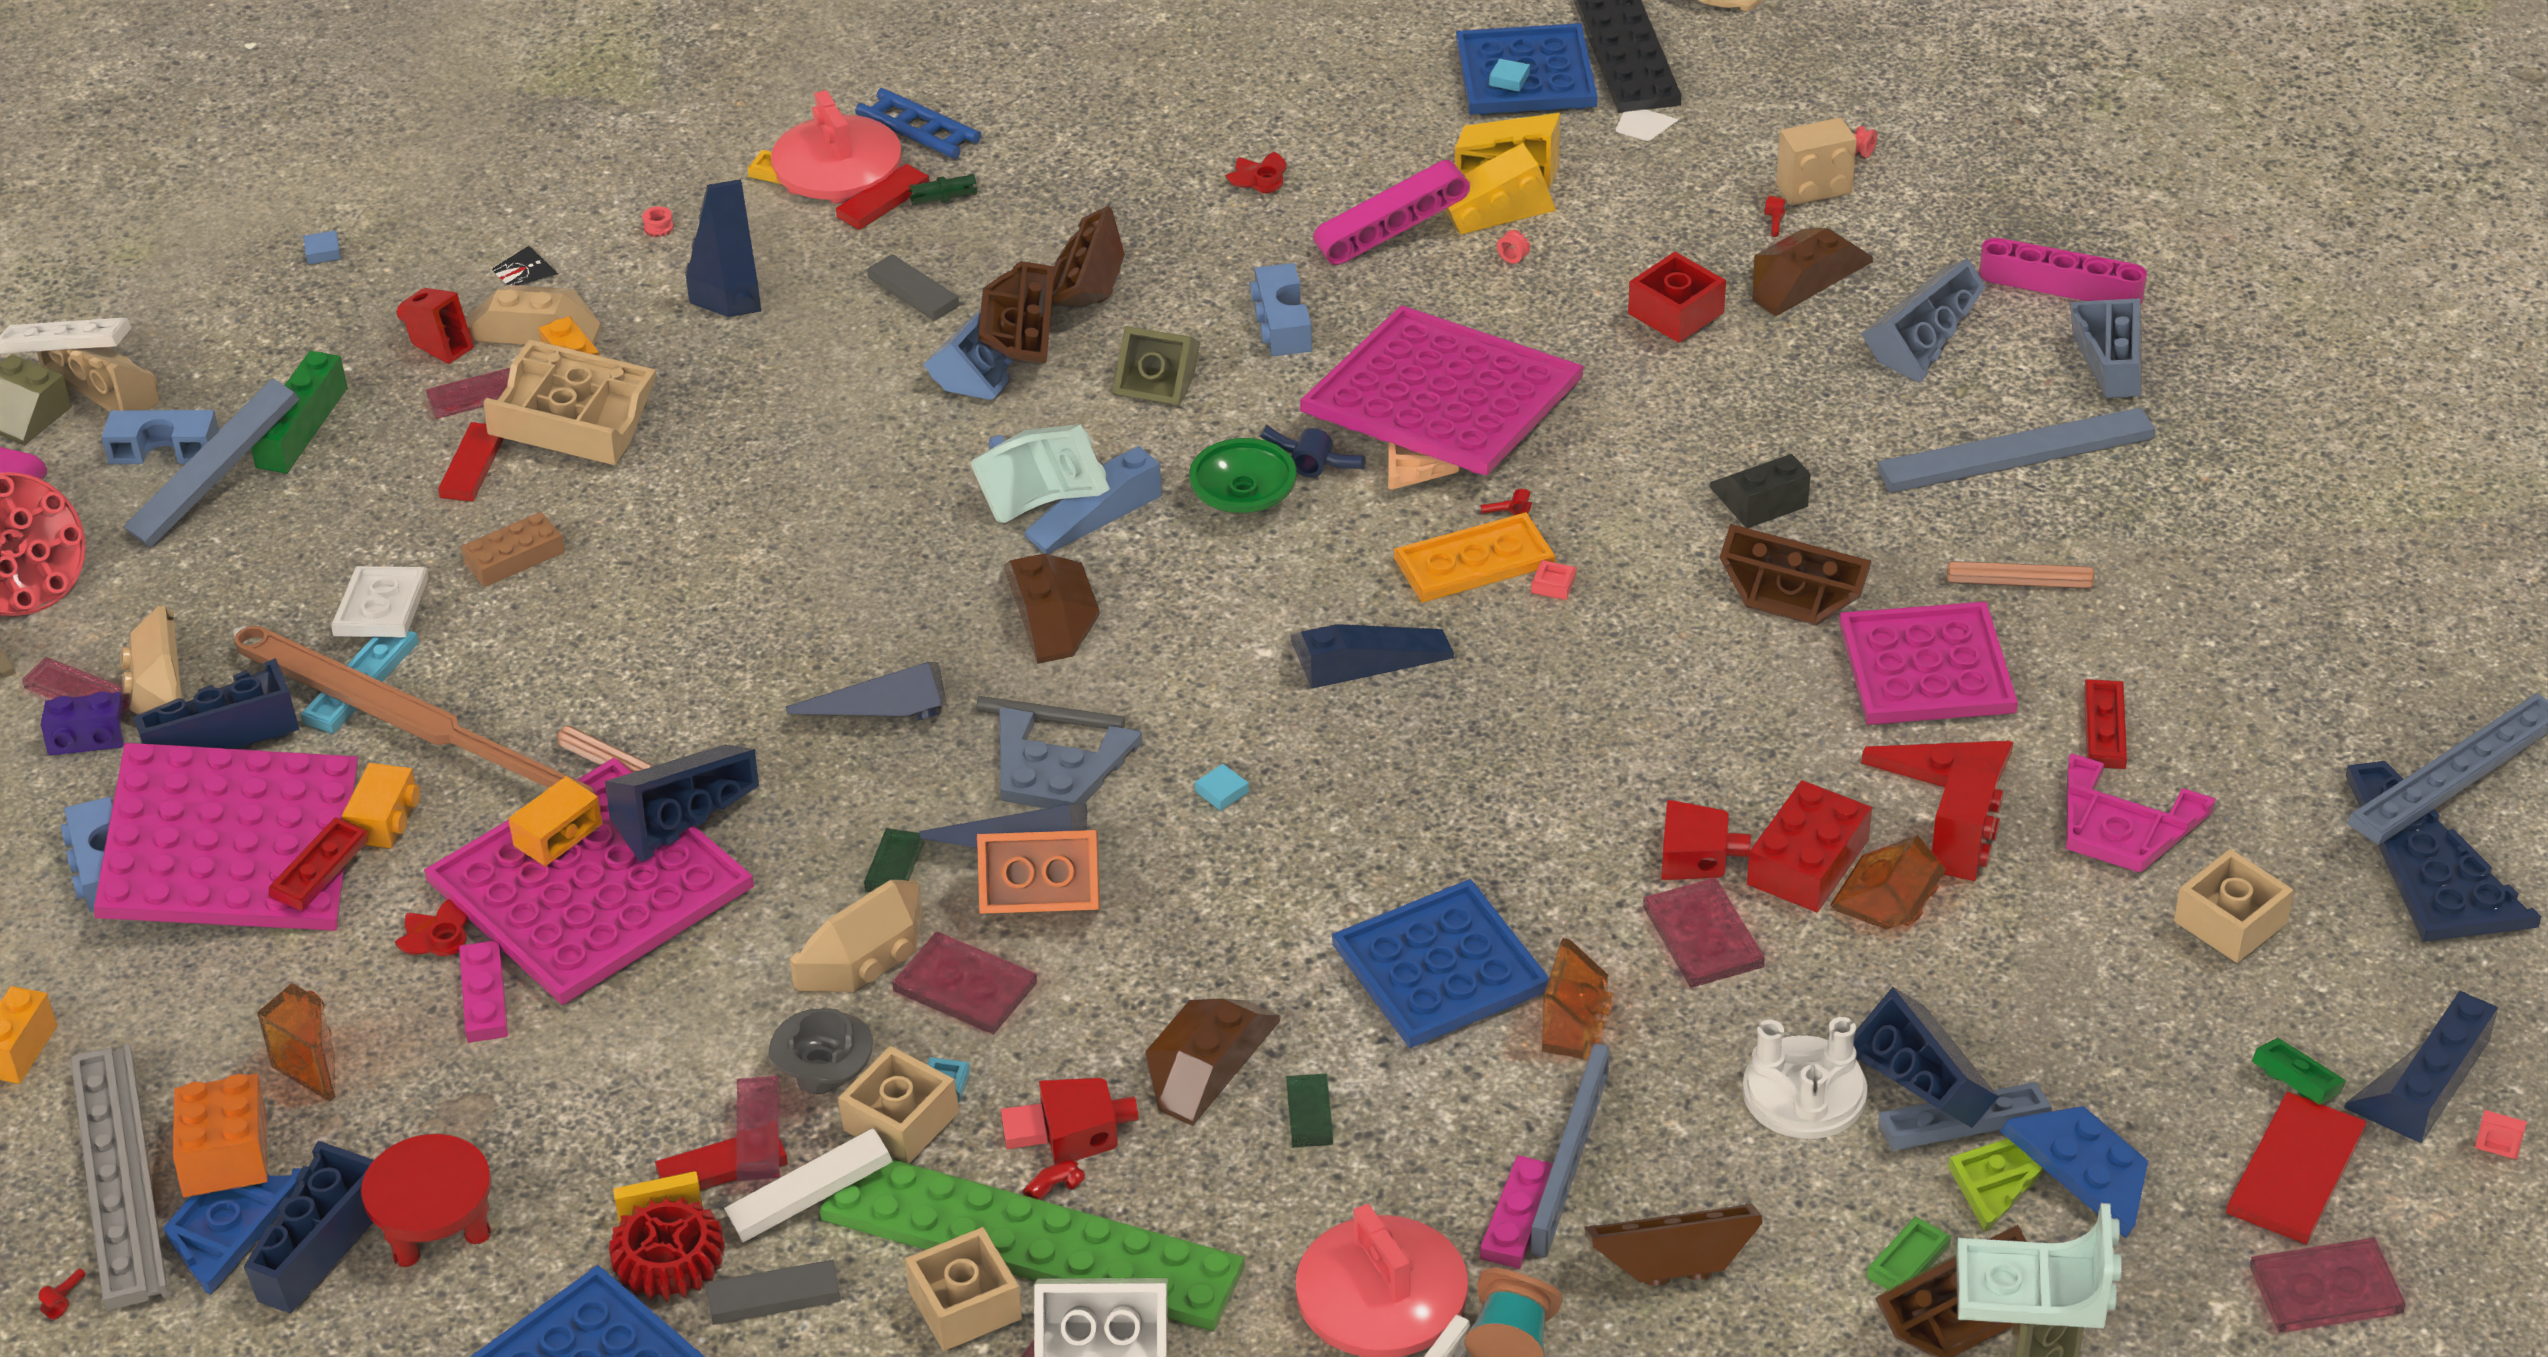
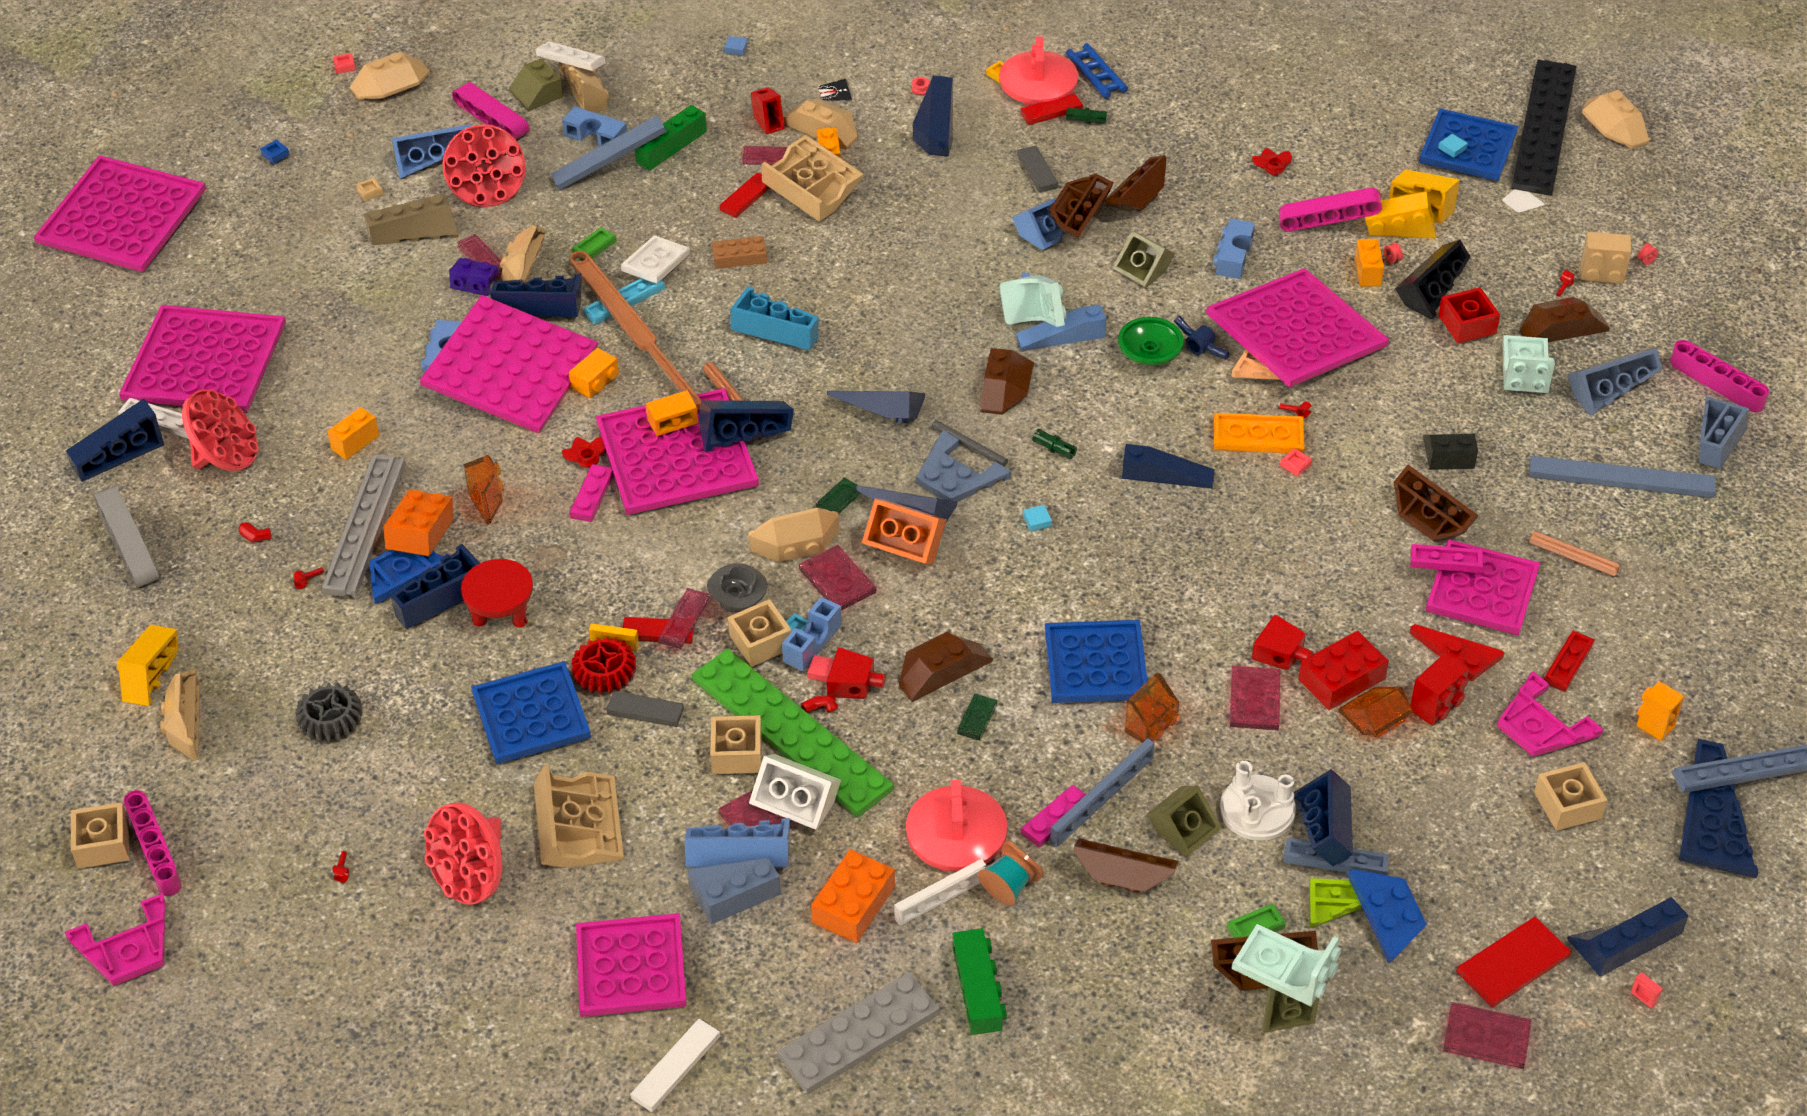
camera: 25 degrees right, 5 degrees up
red tile [269,817,368,911] -> none
white tile [724,1128,893,1242] -> none
green plate [2251,1038,2346,1105] -> none
none -> bright green tile [572,227,617,260]
none -> dark azure wedge [730,286,819,350]
none -> medium blue arch [782,597,842,671]
none -> dark green pin [1032,429,1077,459]
none -> olive slope [1147,785,1222,856]
none -> light orange brick [1354,239,1384,287]
none -> black wedge [1395,239,1471,319]
none -> dark pink plate [1410,544,1483,573]
none -> light aqua bracket [1502,335,1555,393]
none -> light orange brick [1636,681,1684,741]

